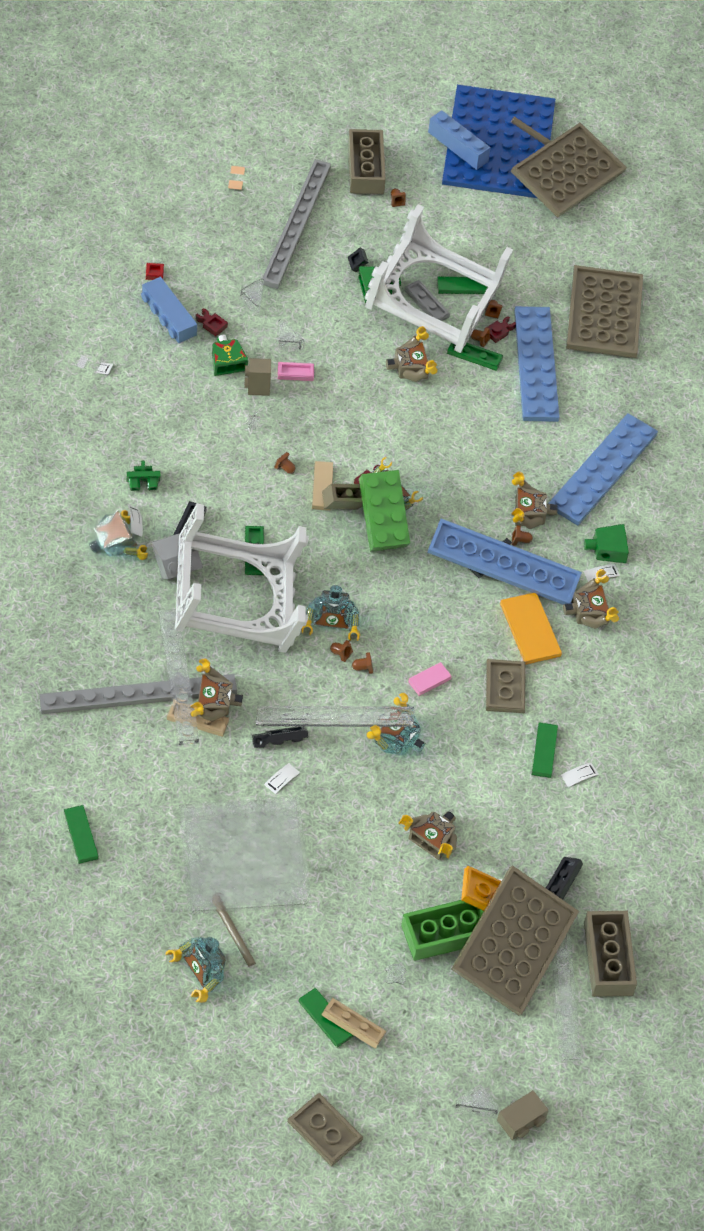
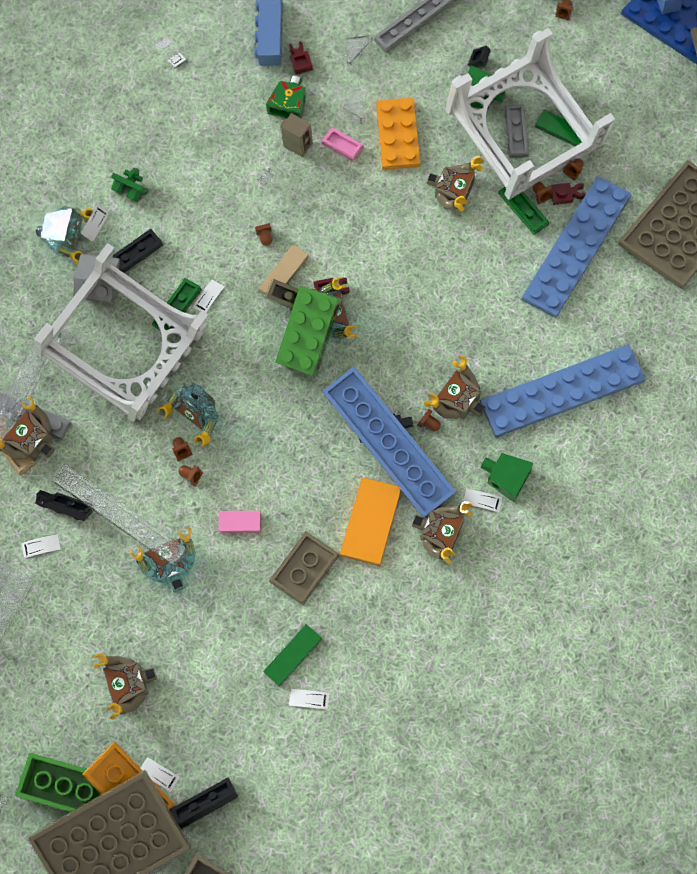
camera: 45 degrees right, 15 degrees up
none -> white sticker [193,280,224,313]
none -> light orange plate [376,97,420,170]

